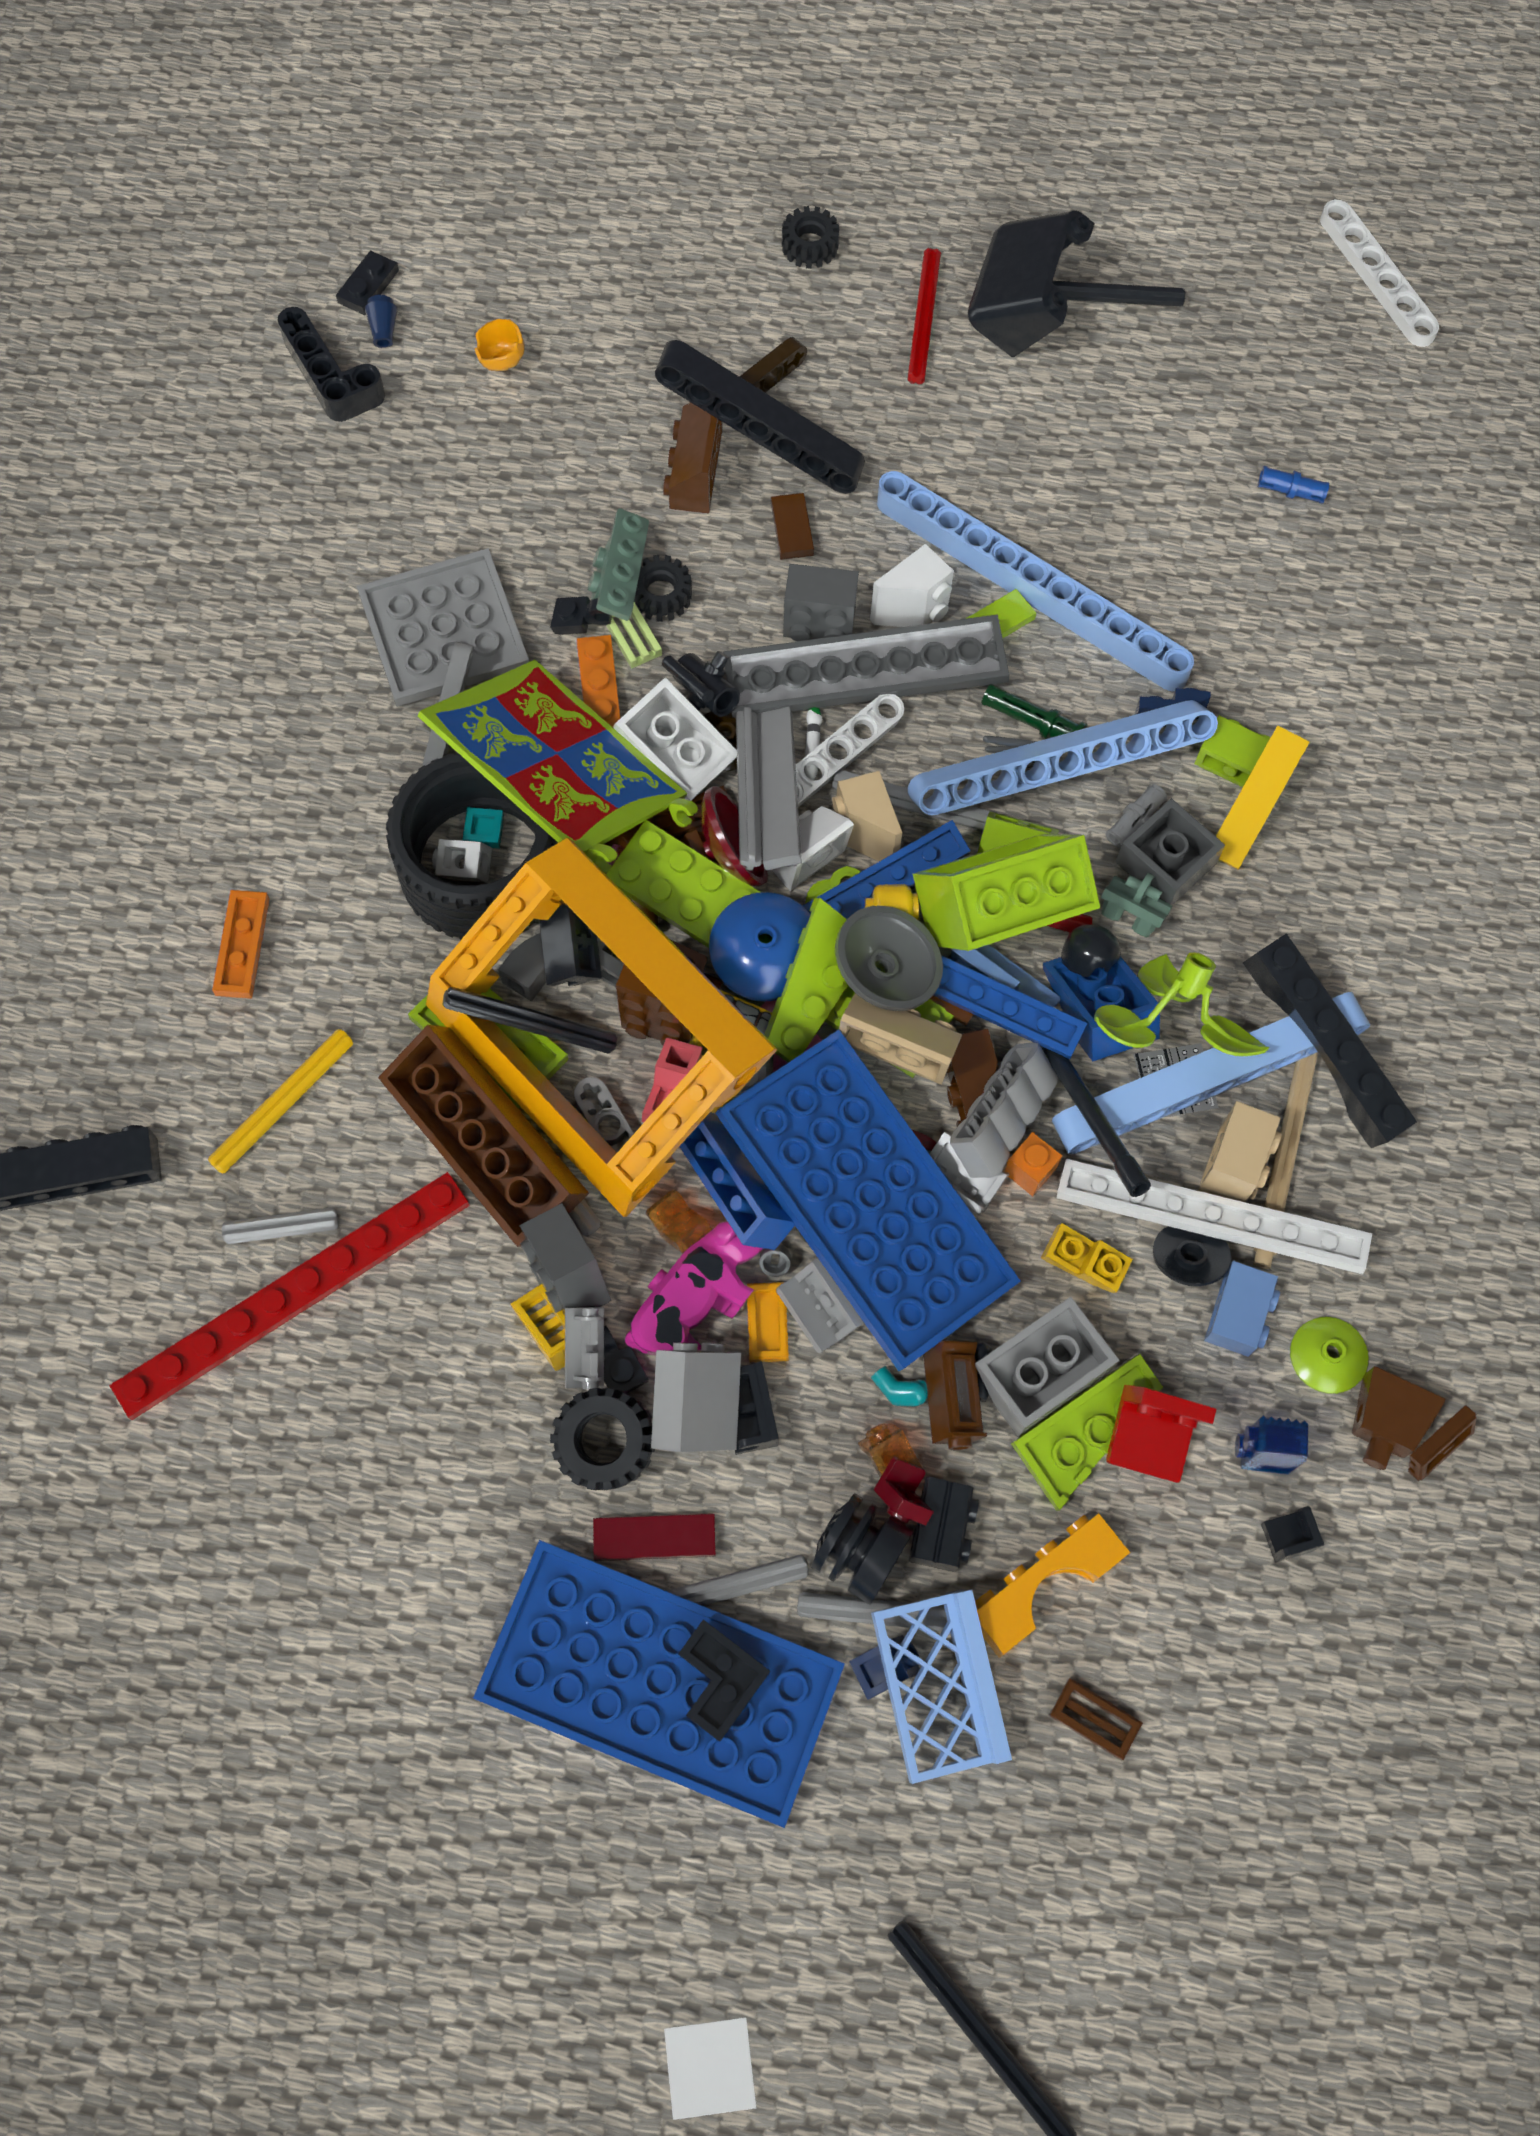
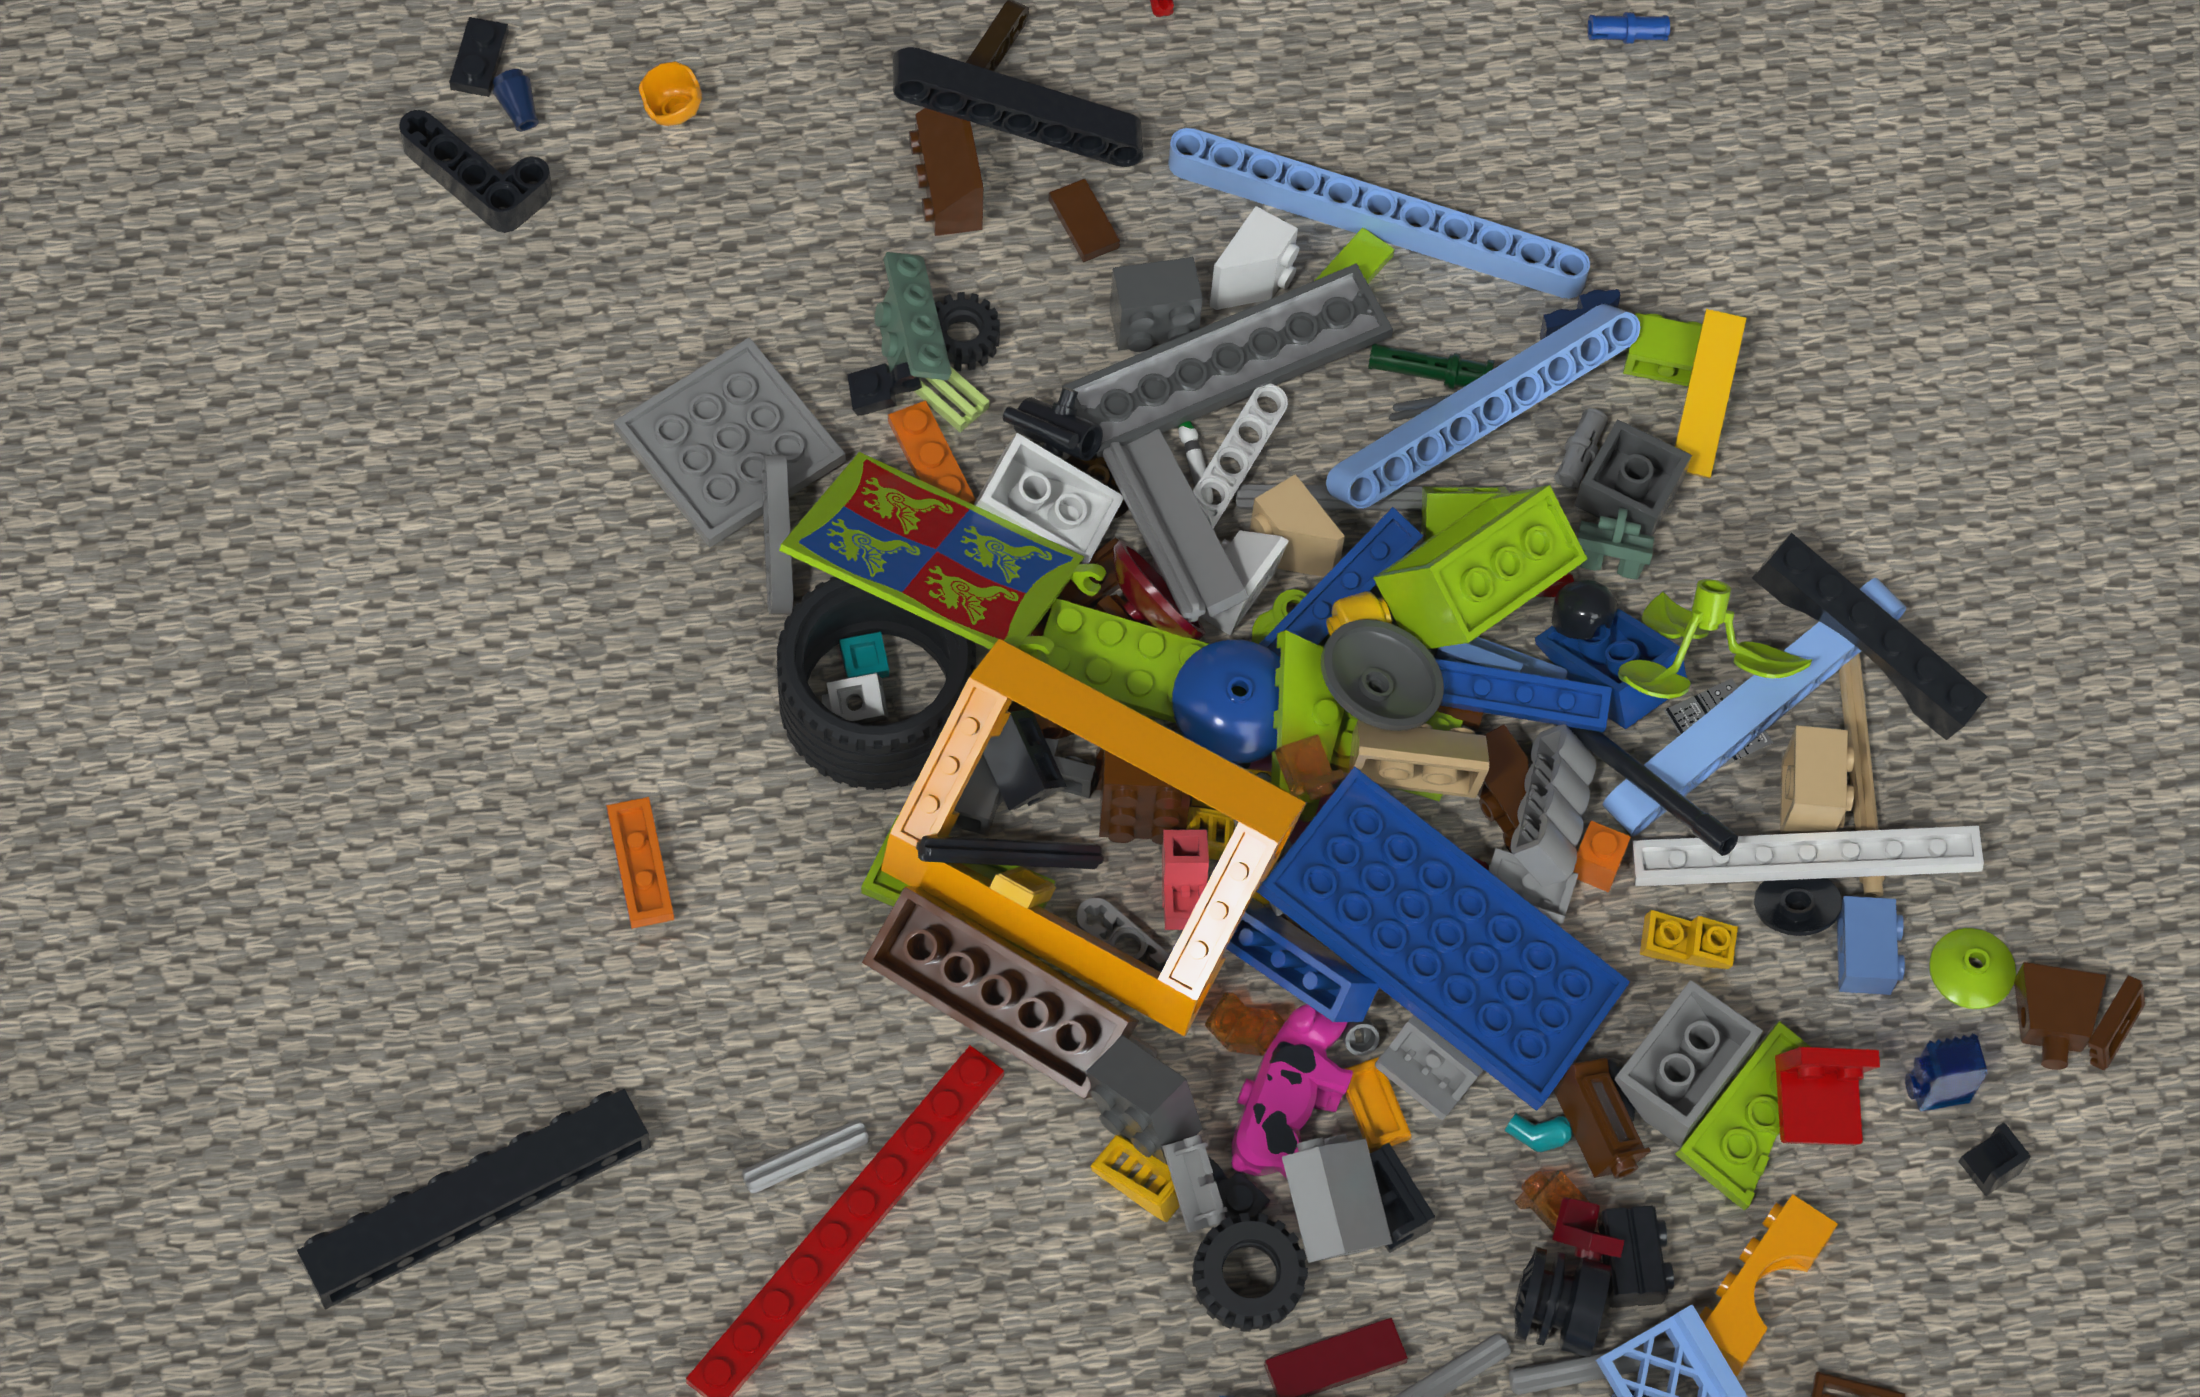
camera: 20 degrees left, 5 degrees down
yellow axle [208,1029,353,1174] -> none
none -> yellow tile [989,866,1056,909]
none -> clear orange bracket [1274,734,1345,801]

